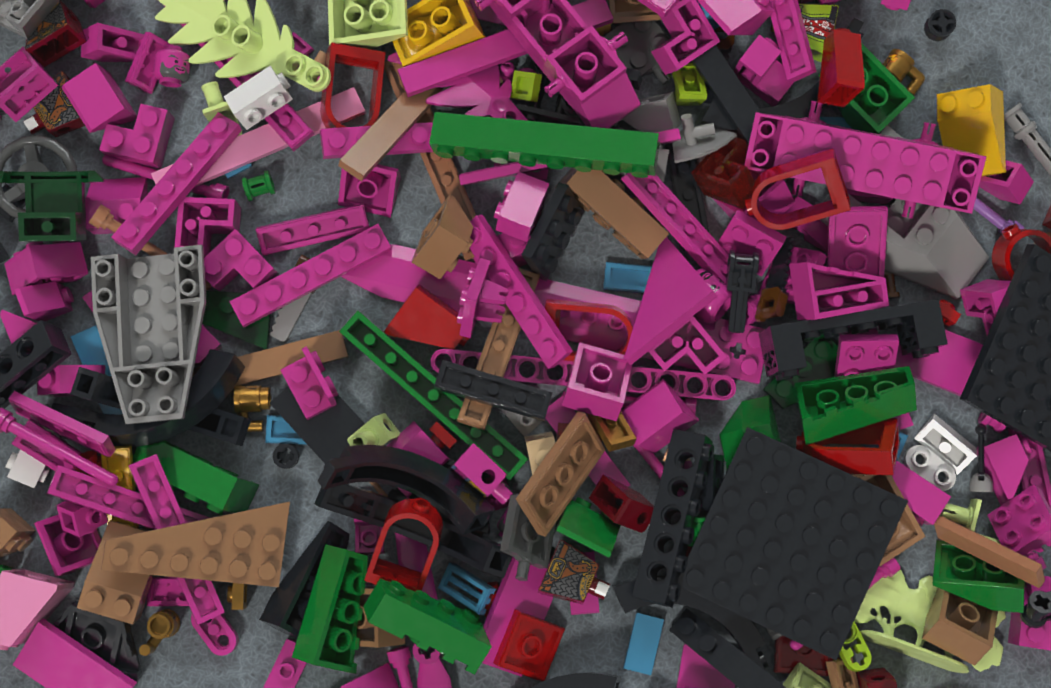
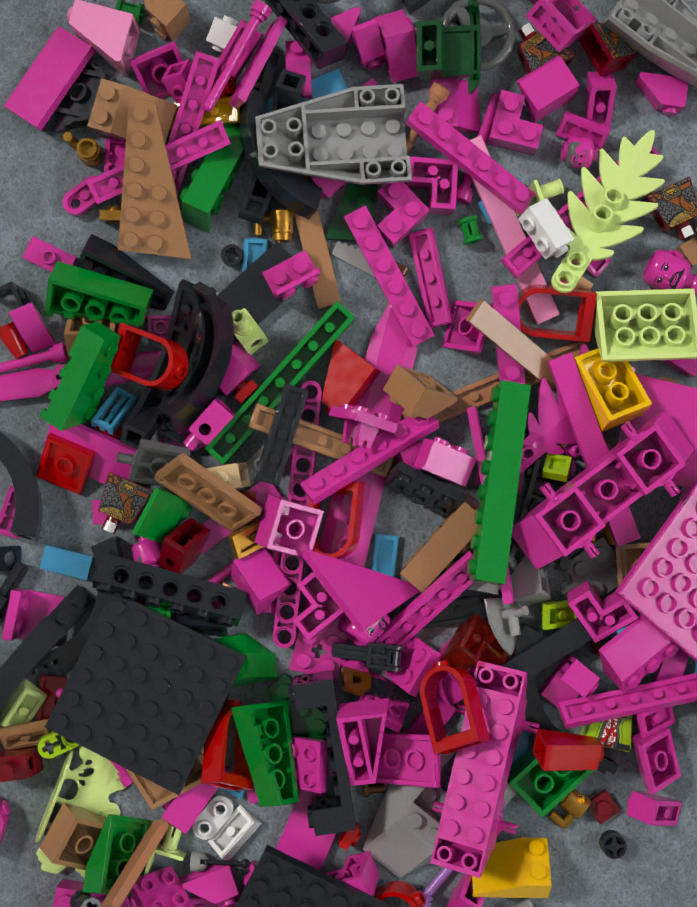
camera: 90 degrees right, 5 degrees up
none -> dark pink head [132,537,163,568]
none -> dark red plate [588,789,620,824]

